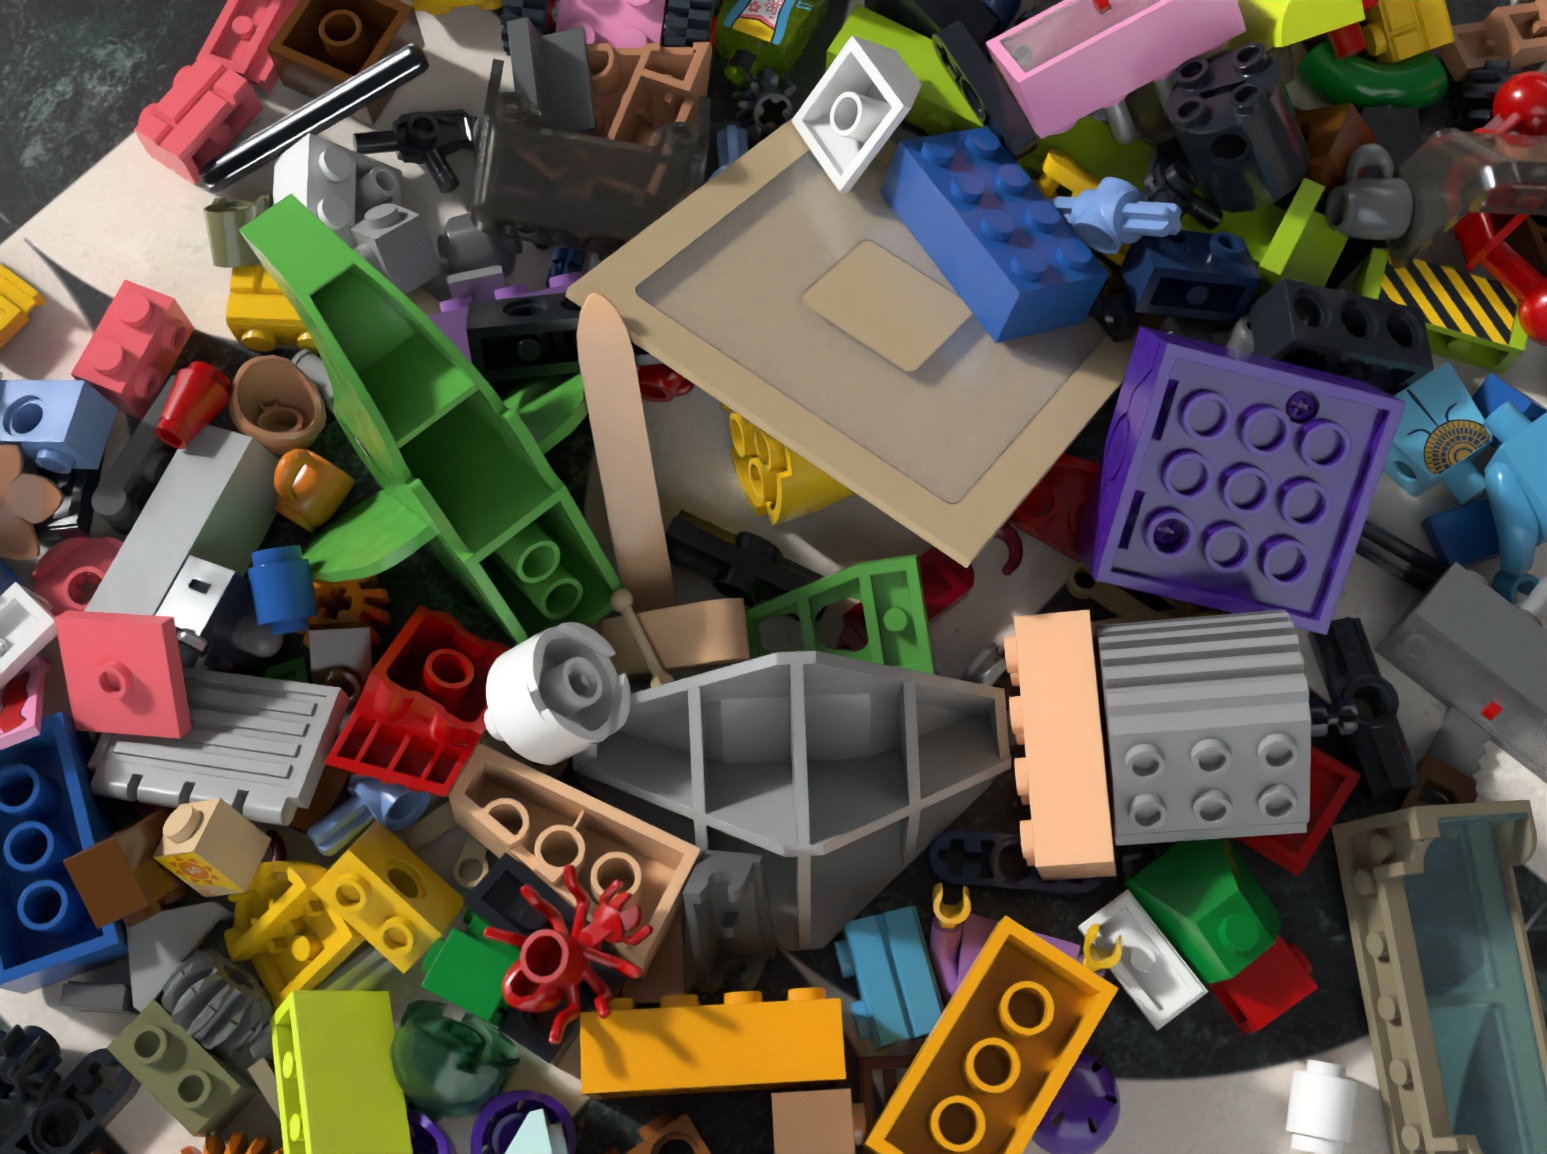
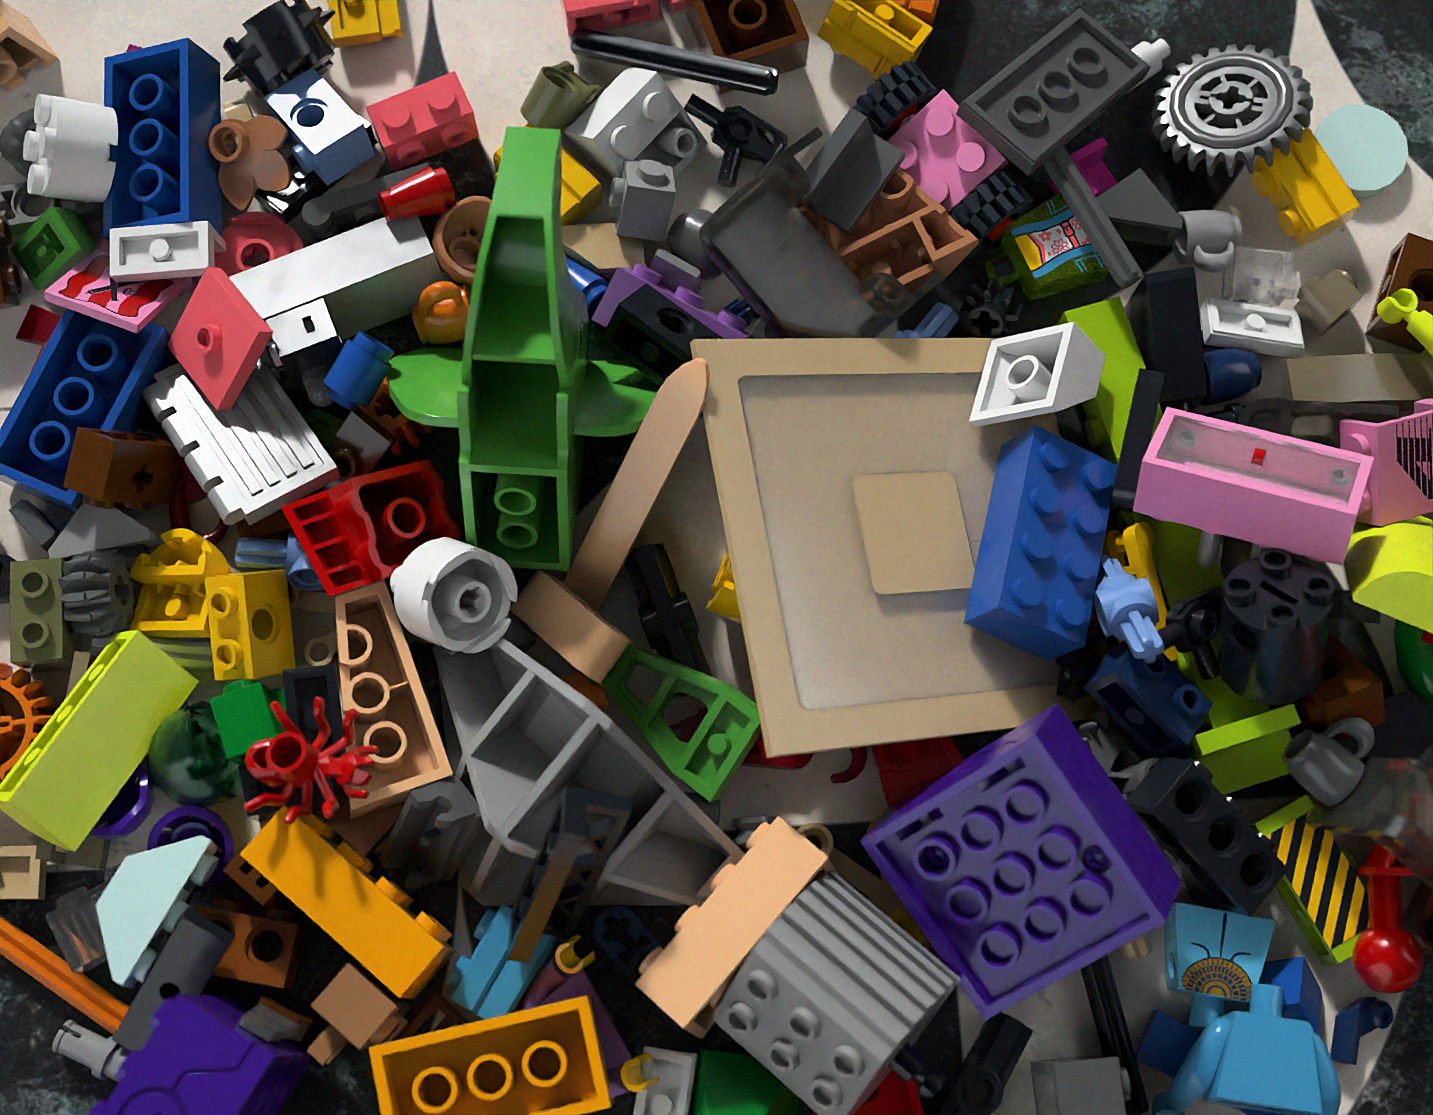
camera: 40 degrees right, 5 degrees up
tan brick [152,798,272,897] -> none
tan hinge [610,589,674,688] -> none
none -> reddish brown tile [223,854,292,911]
none -> black fence [507,787,631,963]

